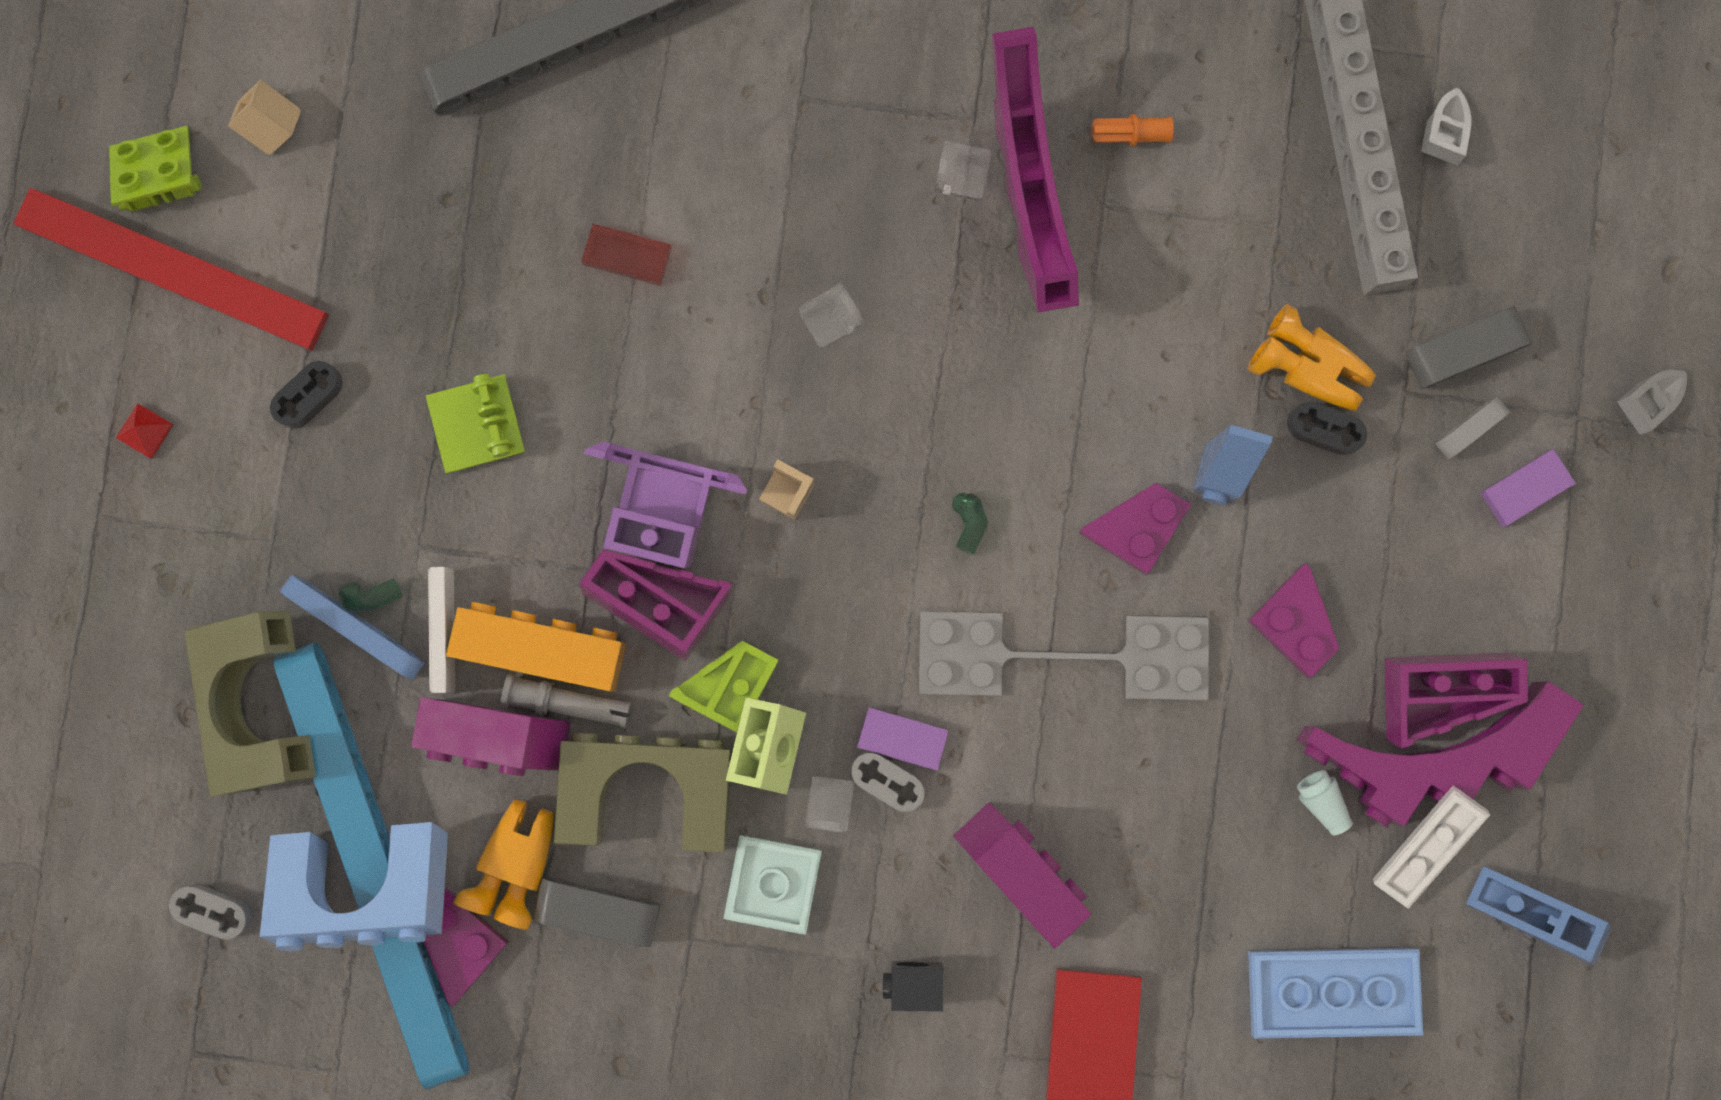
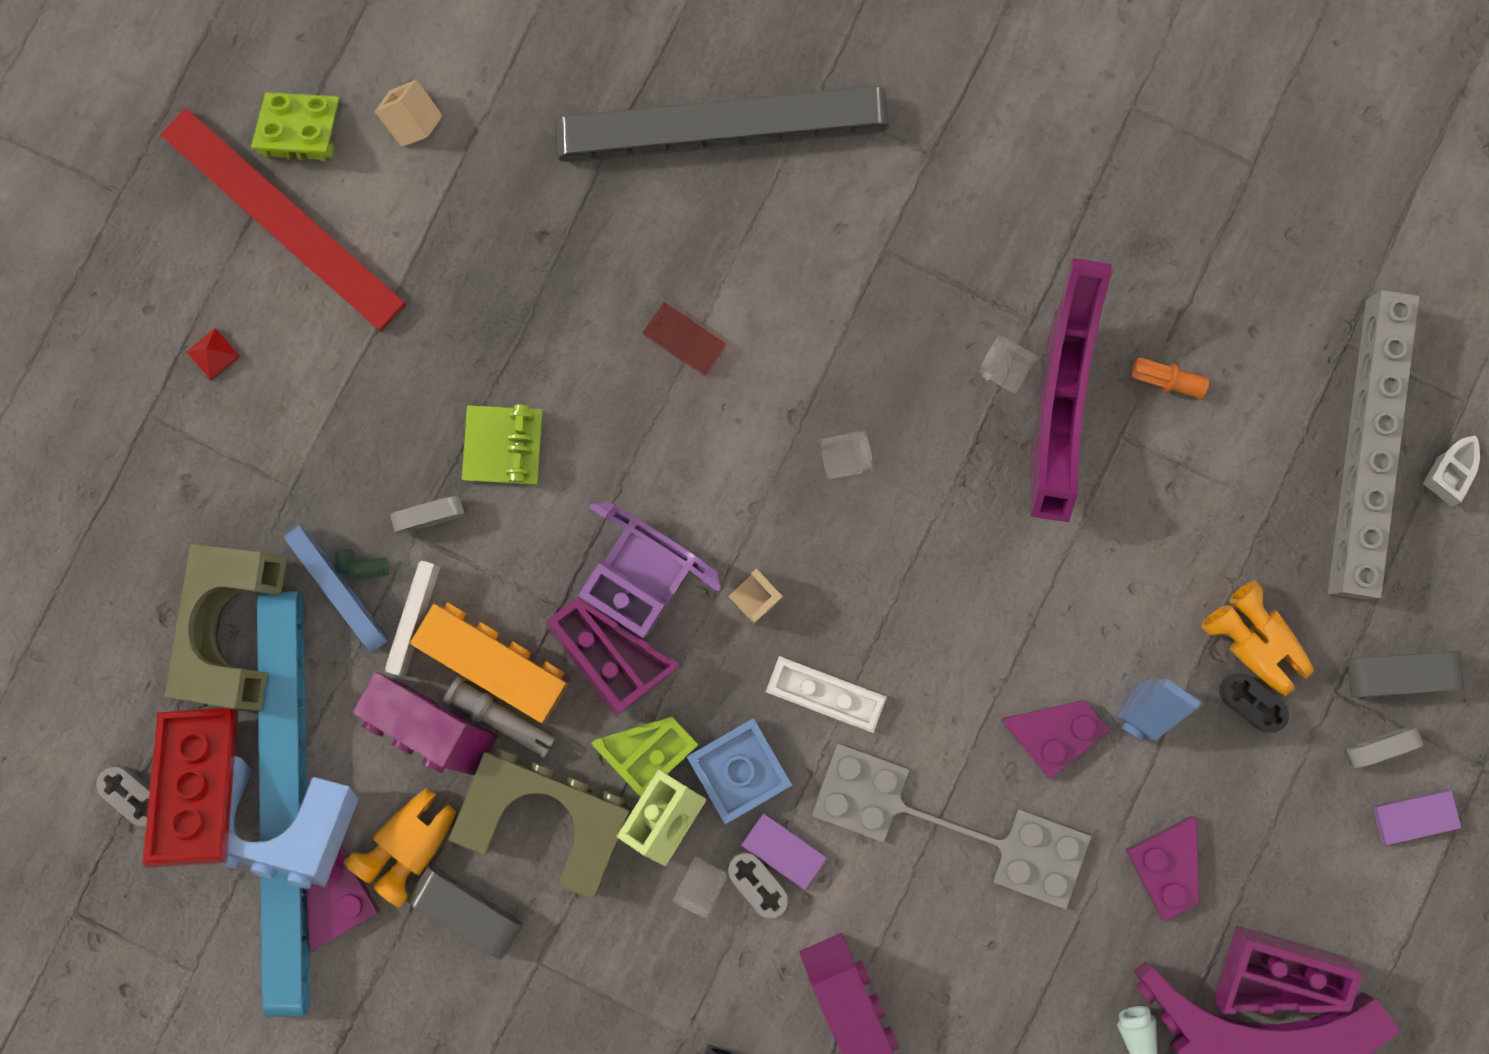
camera: 20 degrees right, 0 degrees up
black beam [270,361,343,429] -> none
light aqua tile [723,835,822,935] -> none
clear green arm [952,492,988,555] -> none
none -> red tile [142,708,238,868]
none -> light grey beam [390,496,465,534]
none -> medium blue plate [687,718,792,824]
none -> white tile [766,656,887,733]

